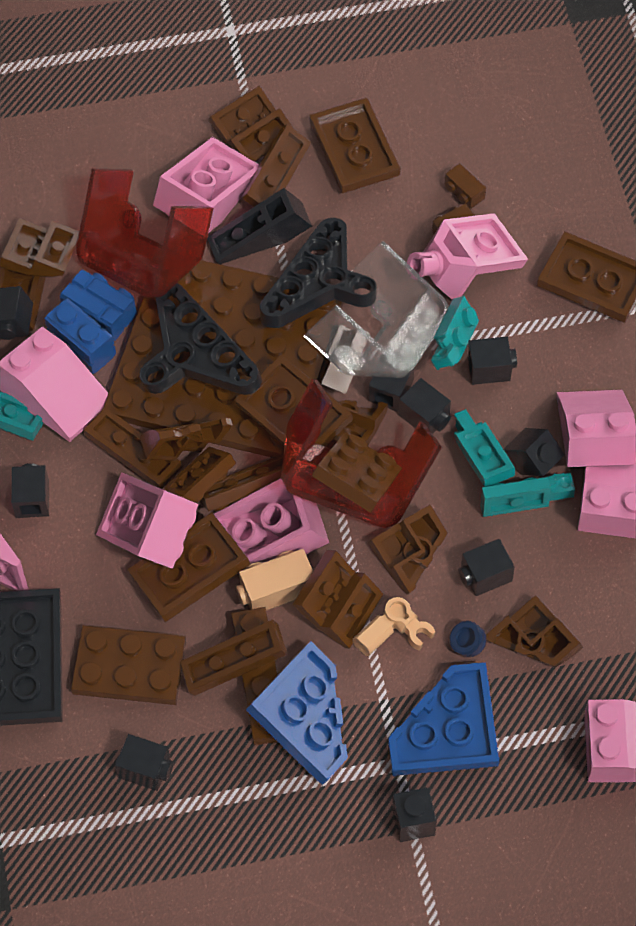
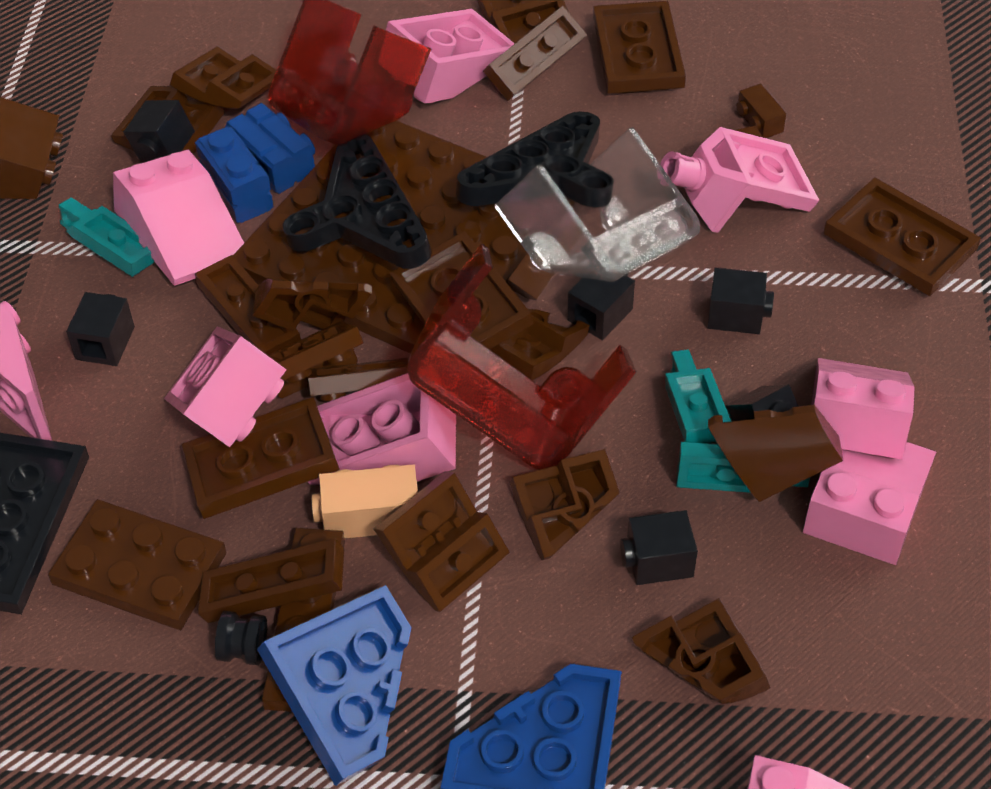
camera: 15 degrees right, 10 degrees down
black brick [115,734,174,791] -> none
black slope [207,188,312,264] -> none
reddish brown plate [312,432,402,513] -> none
light nougat bar [353,597,435,656] -> none
black brick [398,378,451,438] -> none
teal hinge [431,296,479,370] -> none
dark blue tile [450,621,486,658] -> none
none -> black wheel [215,611,268,666]
none -> reddish brown slope [708,405,843,502]

